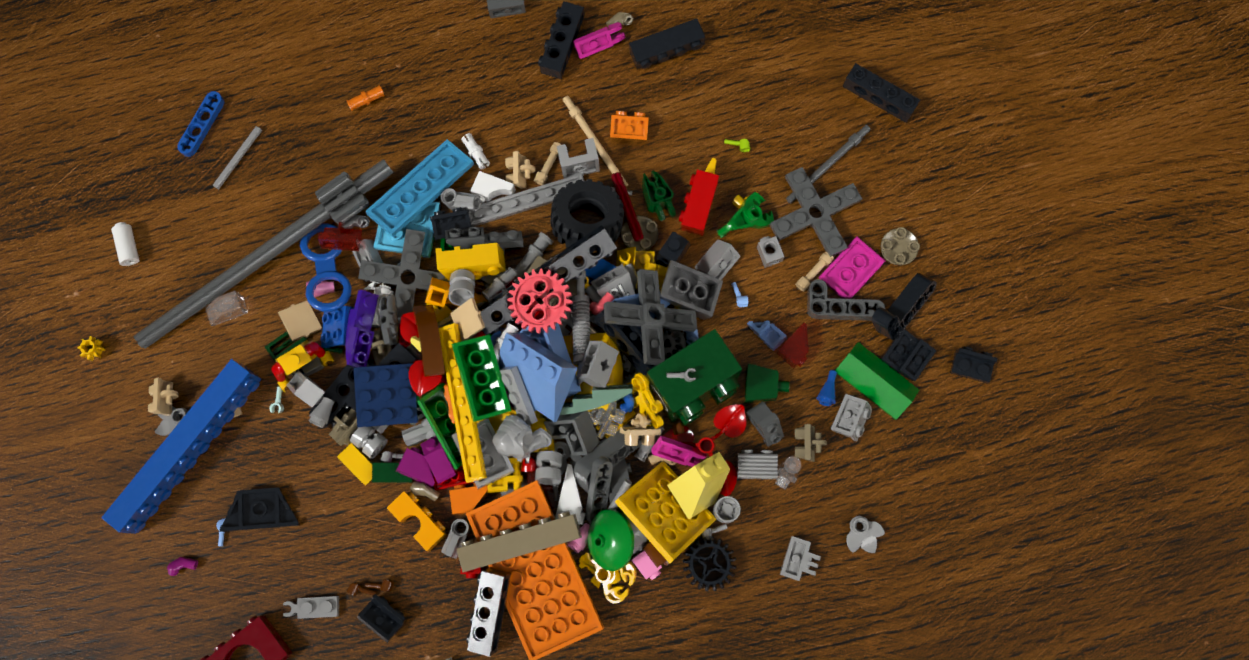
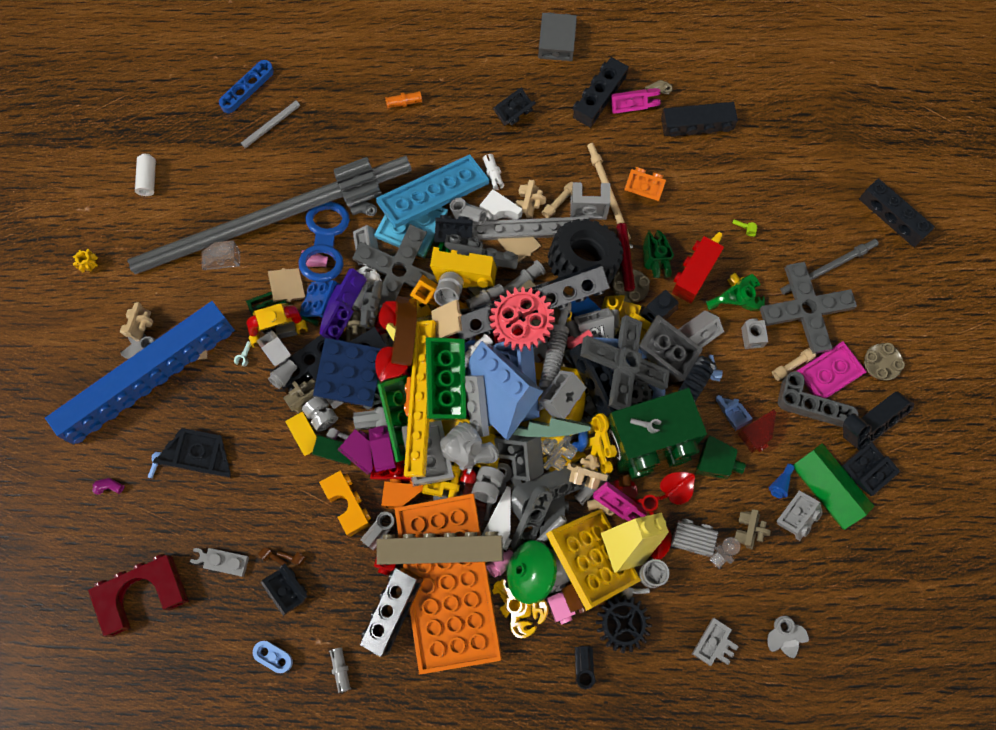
camera: 10 degrees right, 5 degrees down
clear red panel [318,222,362,251] -> none
dark tan arm [410,481,440,501] -> none
dark grey pin [746,401,784,447] -> none
black bracket [950,347,998,384] -> none
none -> black bracket [492,87,536,126]
none -> tan piece [498,237,541,263]
none -> black piece [575,646,595,690]
none -> black gear [678,355,716,401]

